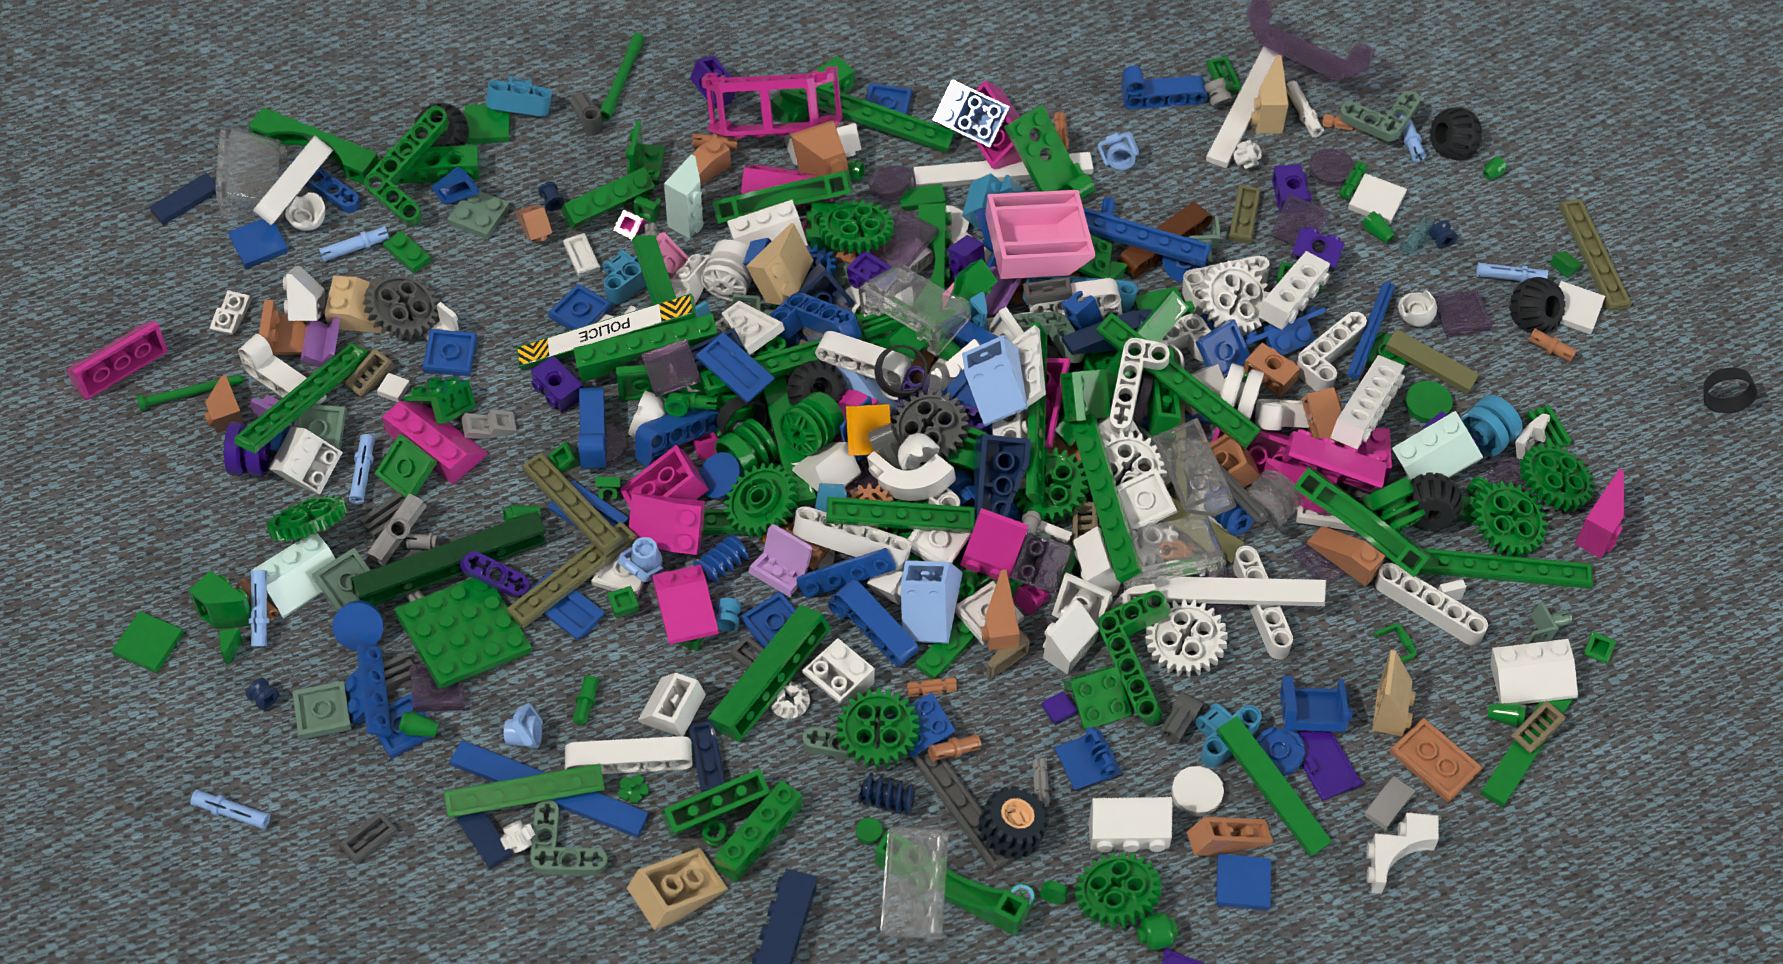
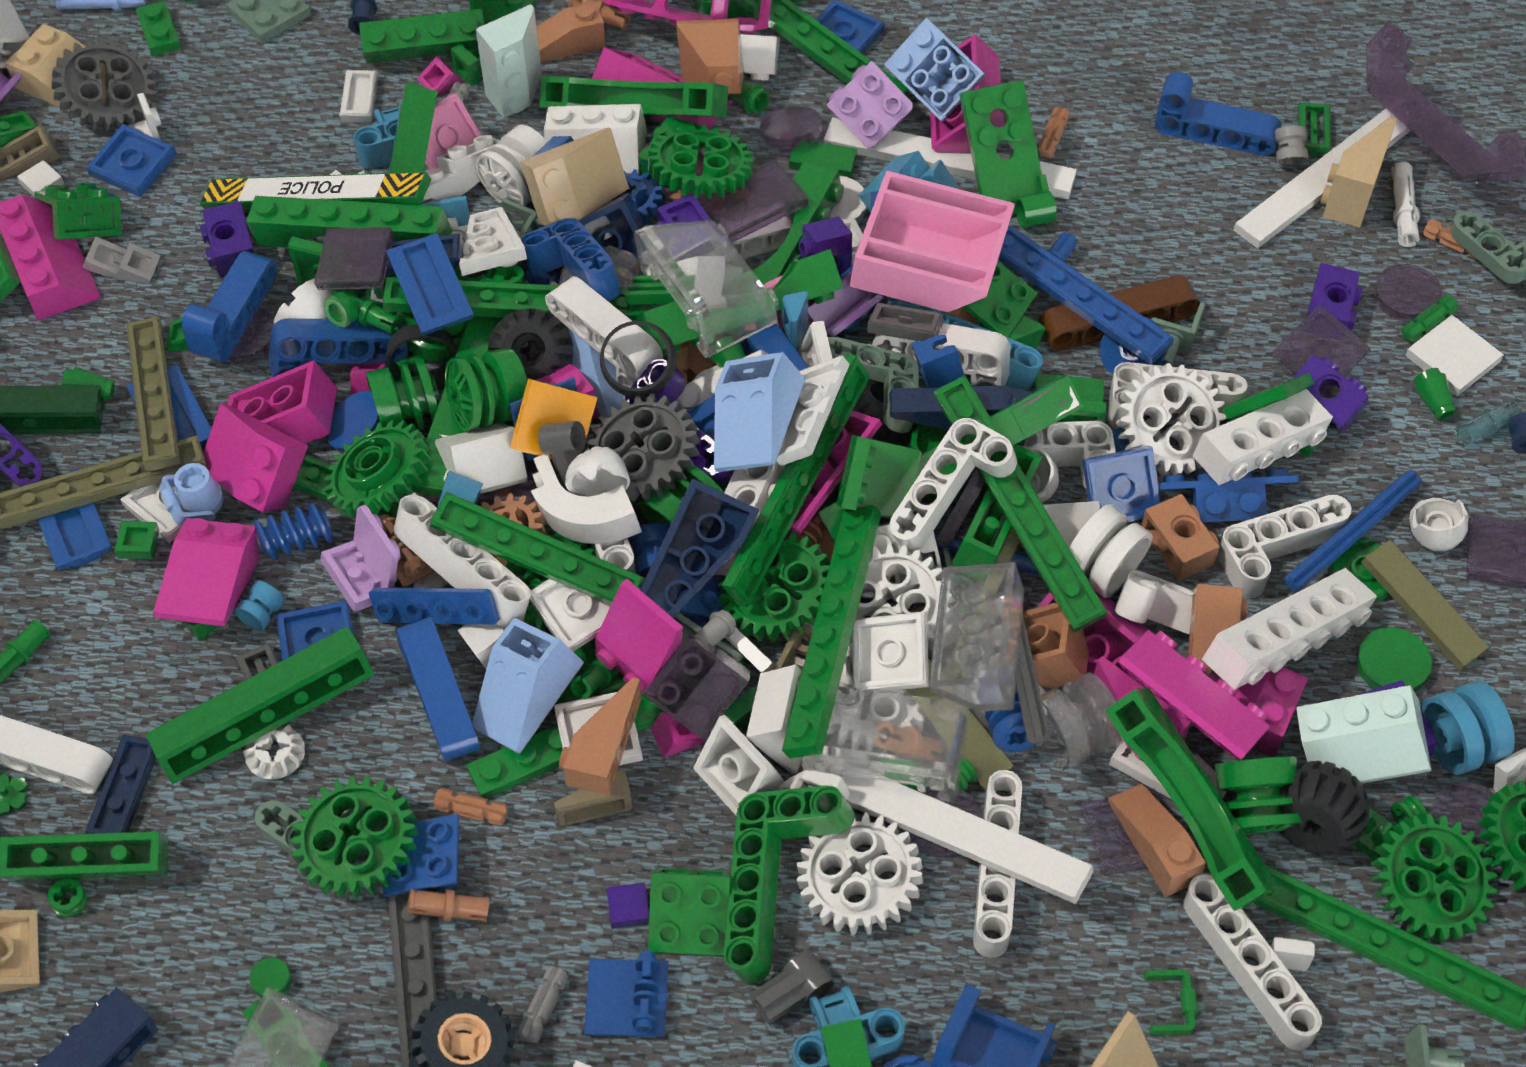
camera: 25 degrees right, 0 degrees up
nougat slope [515,204,552,243] -> none
blue tile [548,284,614,330] -> none
green tile [595,477,622,500] -> none
white slope [638,673,706,736] -> none
green brick [714,780,802,883] -> none
white slope [802,638,875,704] -> none
dark blue piece [858,773,915,817] -> none
white slope [1043,600,1099,674] -> none
light blue piece [1098,131,1139,170] -> none
olive tile [1228,185,1261,244] -> none
white gear [1234,140,1262,169] -> none
none -> lavender bracket [826,61,913,148]
none -> green tile [1223,372,1314,420]

